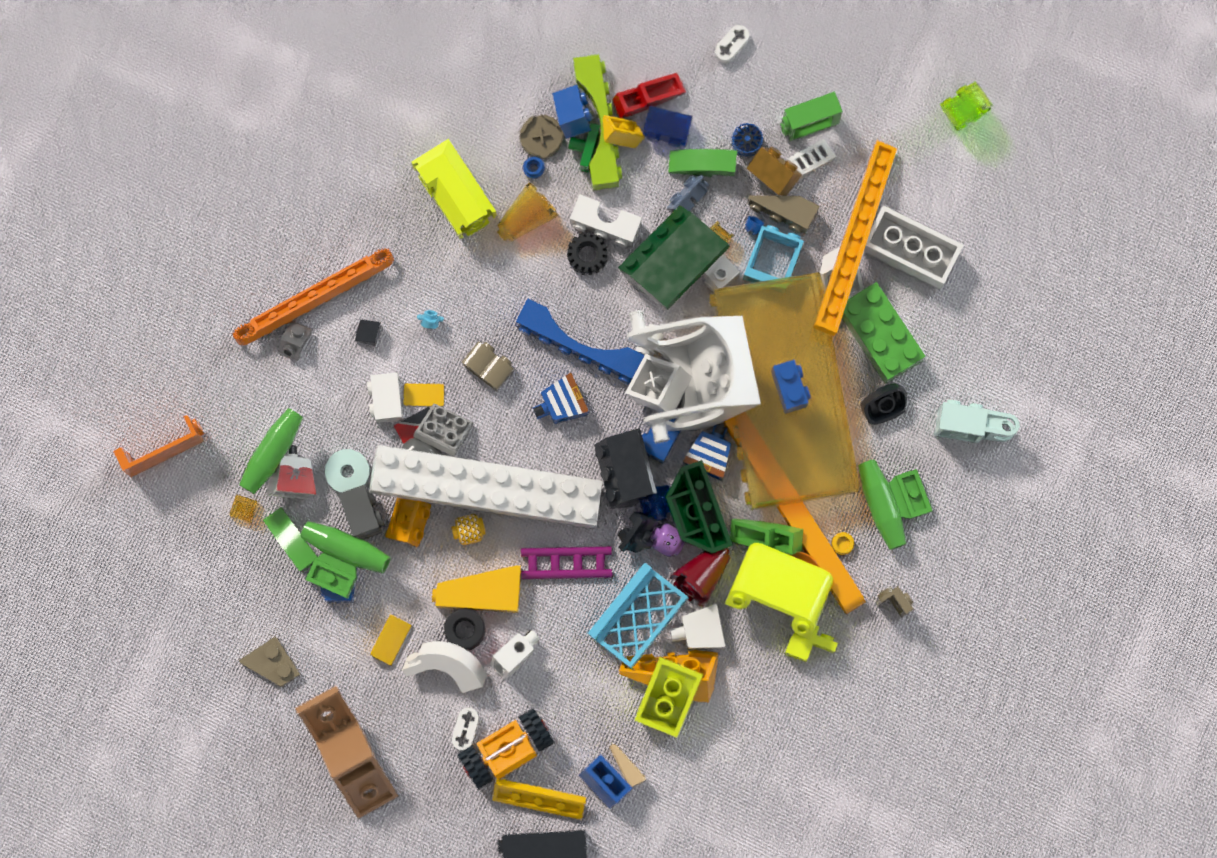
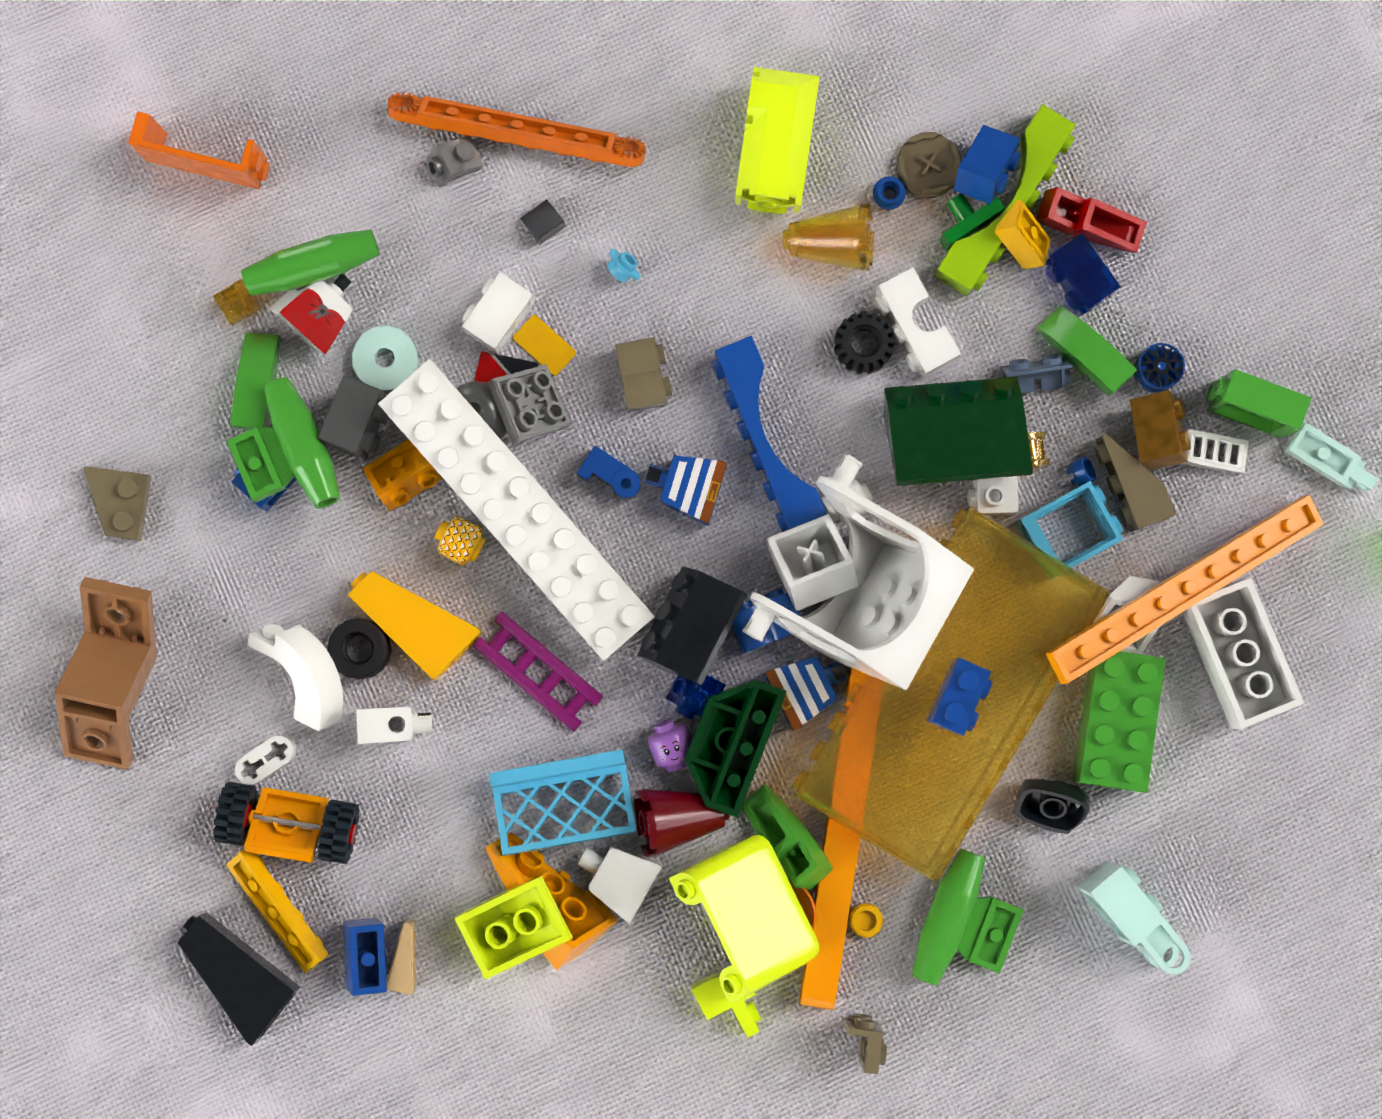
camera: 40 degrees right, 5 degrees up
yellow slope [370,614,412,666] -> none
black hips [618,511,658,553] -> none
white beam [715,25,749,63] -> none
none -> blue leg [577,446,640,500]
none -> light aqua hinge [1284,422,1378,492]

